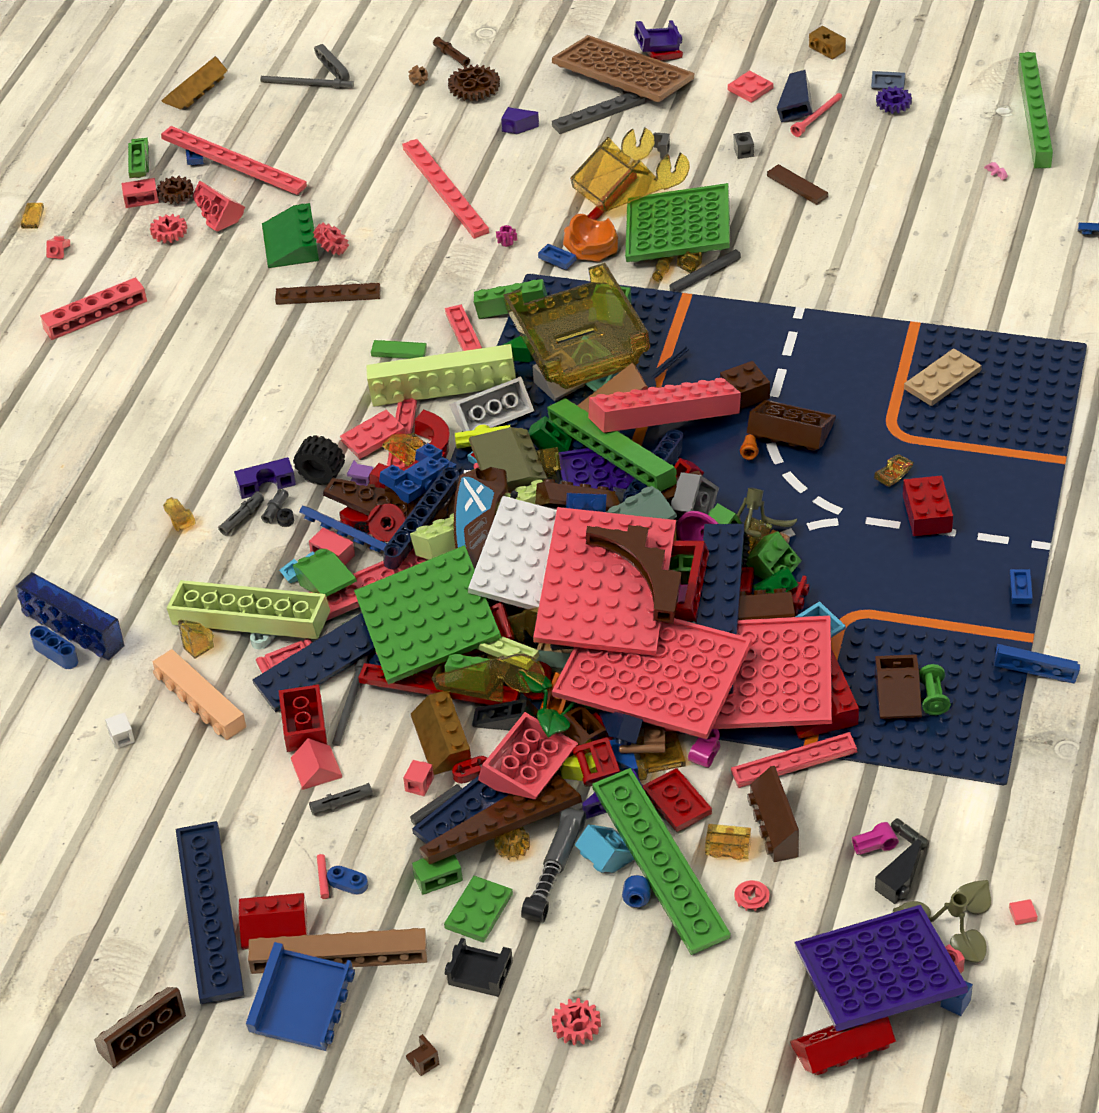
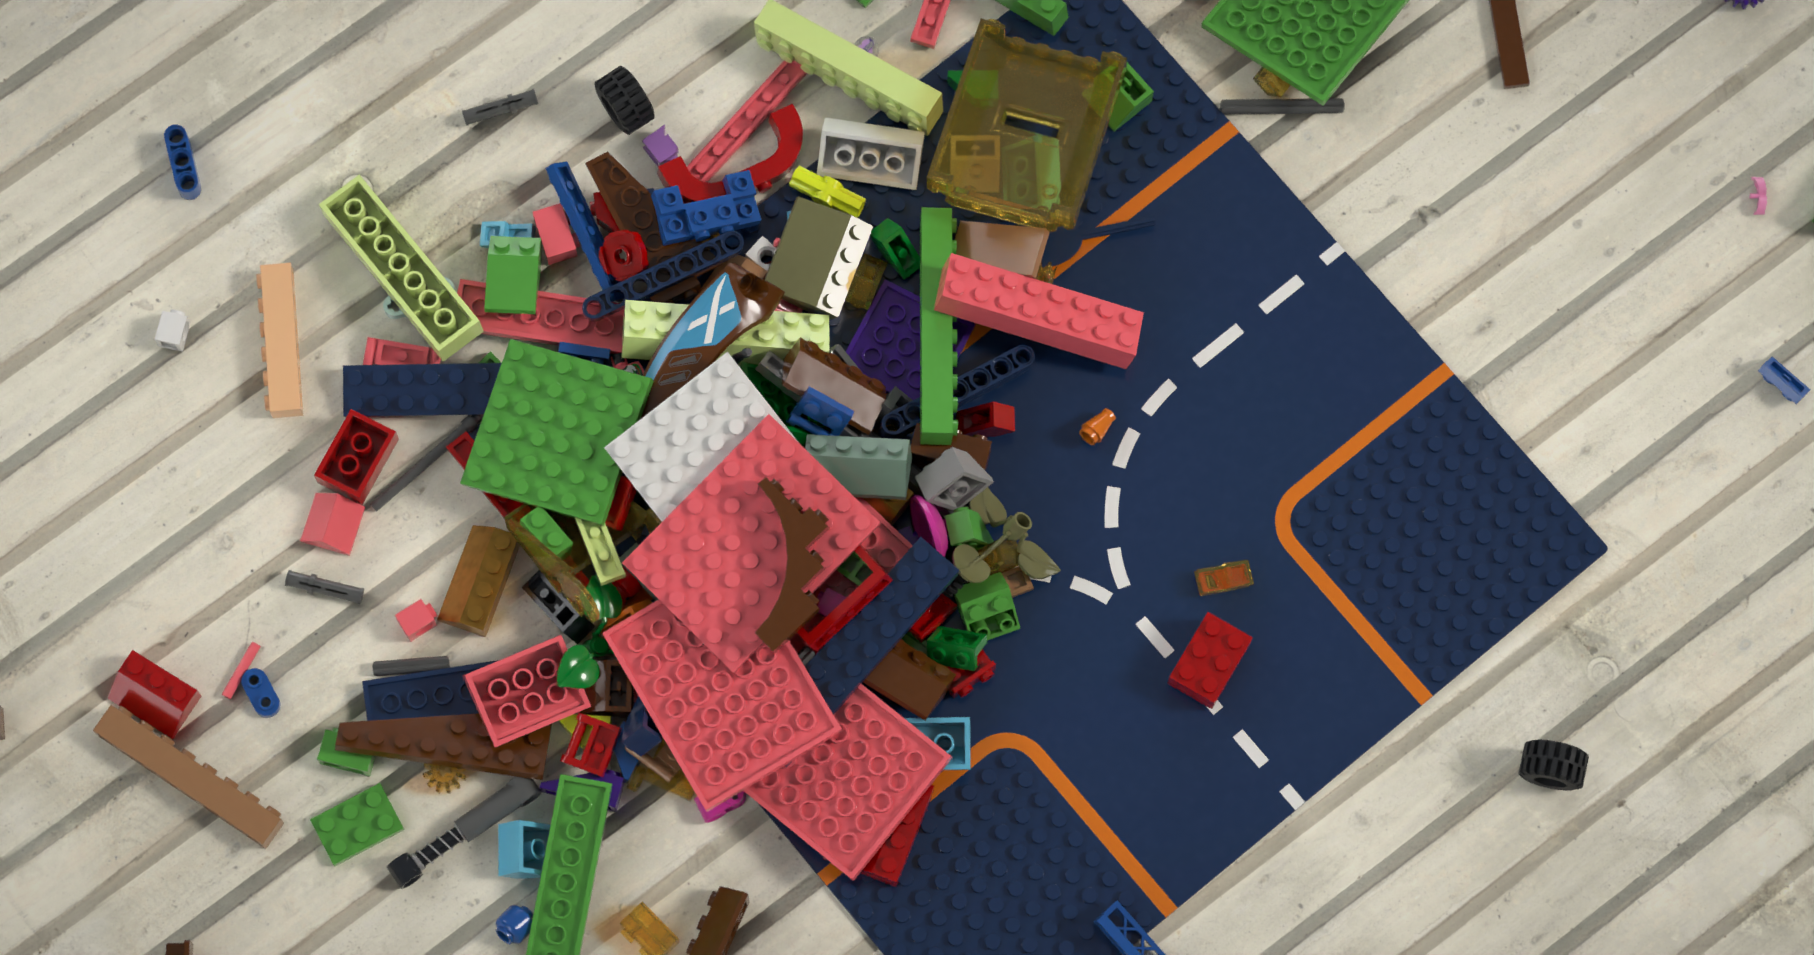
camera: 30 degrees right, 30 degrees up
clear blue brick [16,572,125,660] -> none
clear yellow piece [163,497,196,532] -> none
dark blue plate [175,821,245,1004] -> none
clear yellow slope [178,620,214,659] -> none
dark purple arch [234,457,296,499] -> none
blue panel [246,942,355,1051] -> none
dark grey pin [261,488,289,524] -> none
black bush [276,508,294,527] -> none
coral plate [340,410,406,459] -> none
clear yellow slope [382,433,427,466] -> none
black panel [445,938,513,997] -> none
red beam [452,756,487,784] -> none
red plate [642,768,712,832] -> none
clear yellow pin [652,257,673,282] -> none
reddish brown brick [720,361,770,409] -> none
coral tile [731,732,857,788] -> none
reddish brown slope [747,400,836,451] -> none
reddish brown slope [875,655,922,719] -> none
tan plate [904,348,981,406] -> none
bright green hose [919,664,951,715] -> none
blue plate [1010,569,1033,604] -> none

